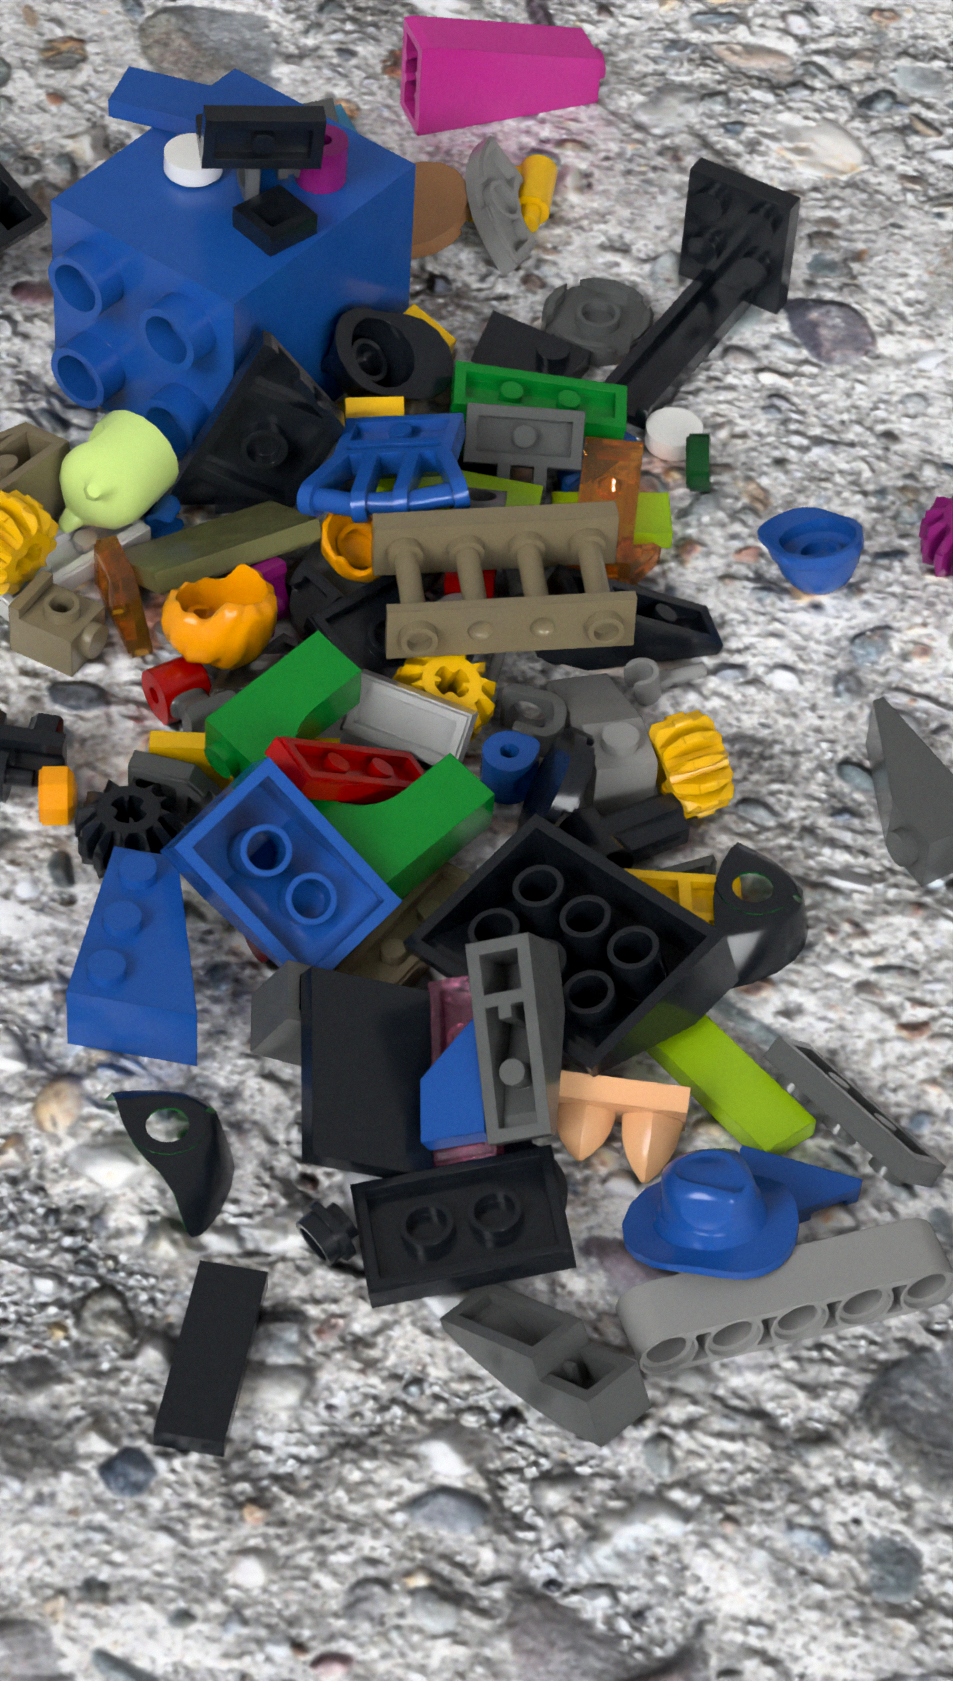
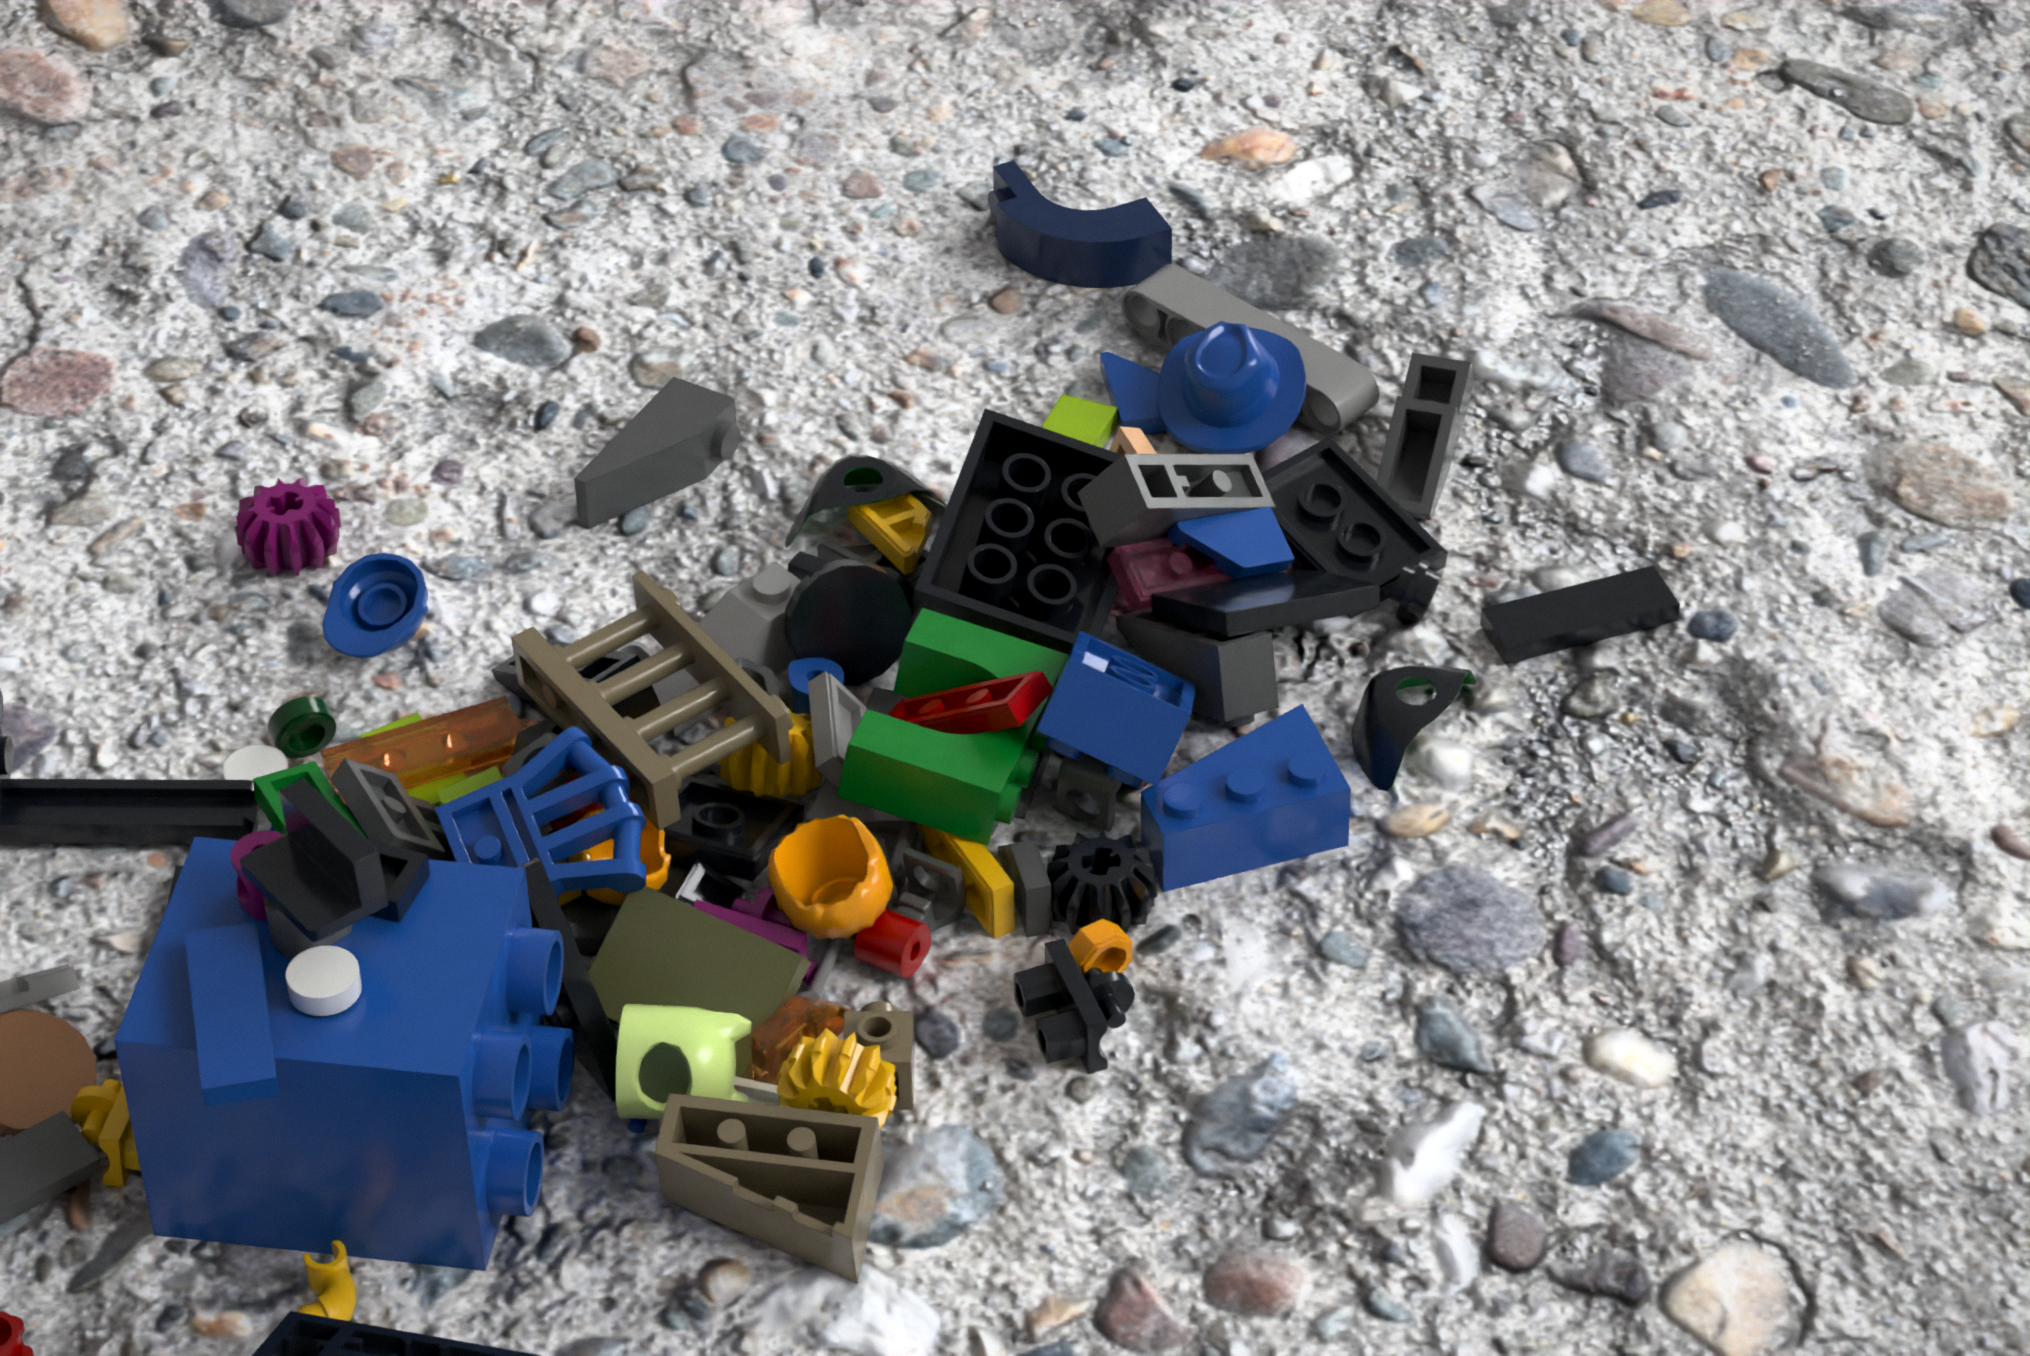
camera: 115 degrees left, 5 degrees down
dark grey tile [541,277,654,367] -> none
yellow gear [648,710,735,819] -> none
dark grey plate [763,1036,946,1188] -> none

